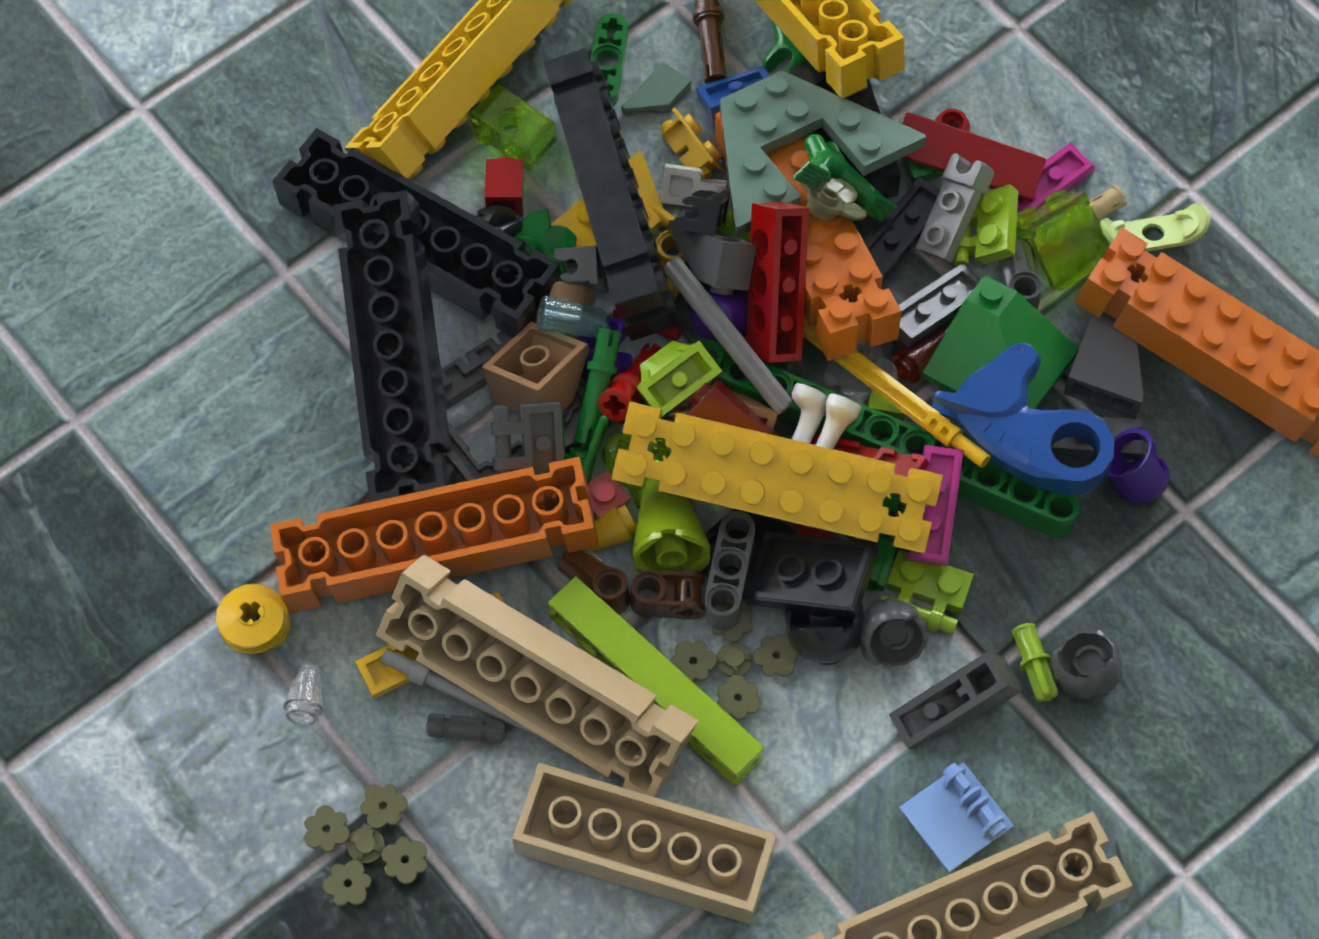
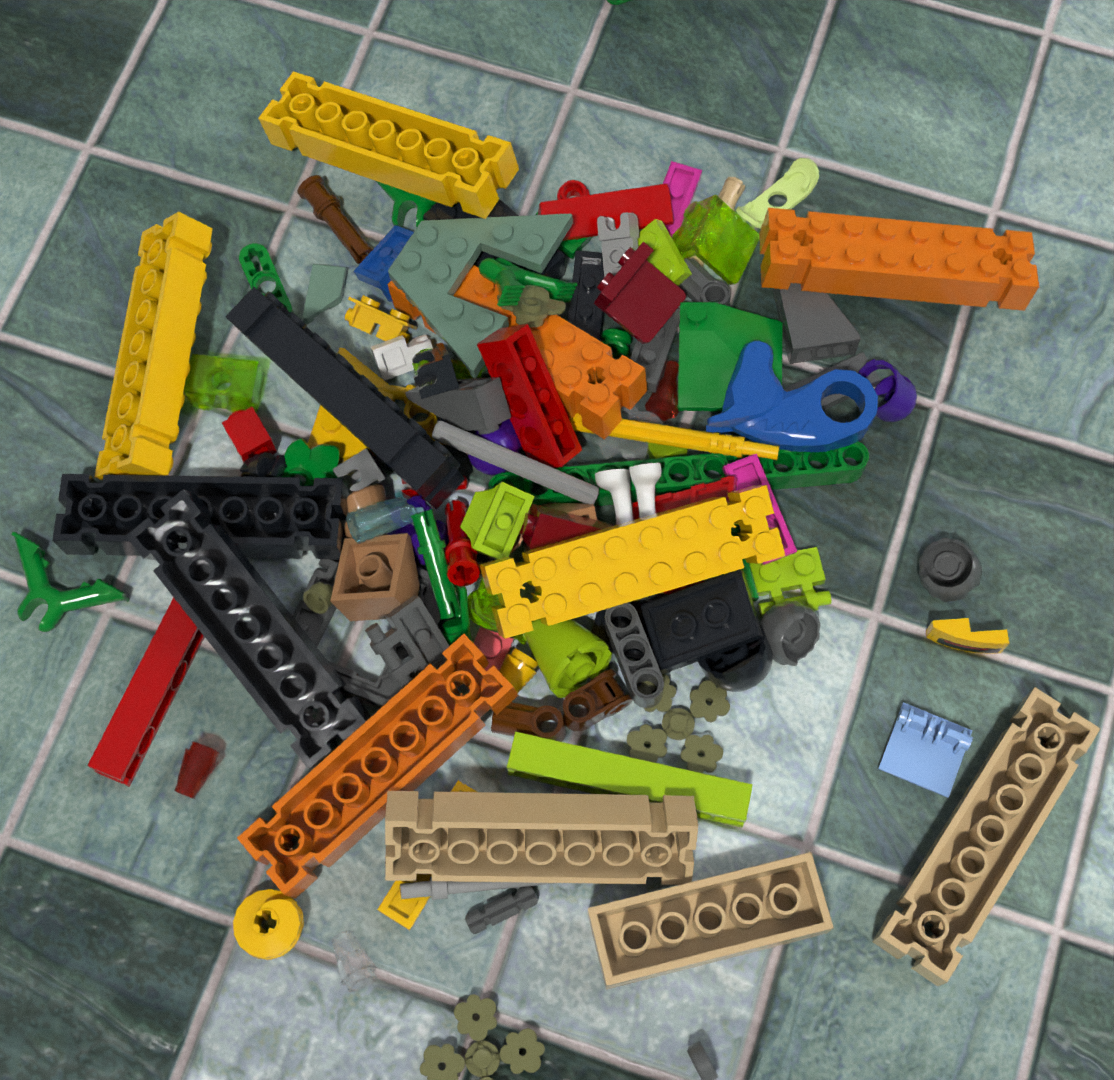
camera: 30 degrees left, 5 degrees up
dark grey slope [889,651,1023,749] -> none
lime axle [1012,623,1058,702] -> none
none -> green piece [11,532,129,632]
none -> red piece [87,597,205,787]
none -> clear red cone [174,741,220,799]
none -> olive hinge [303,582,333,614]
none -> dark red bracket [594,242,686,344]
none -> green bush [602,329,632,358]
none -> yellow slope [926,618,1009,654]

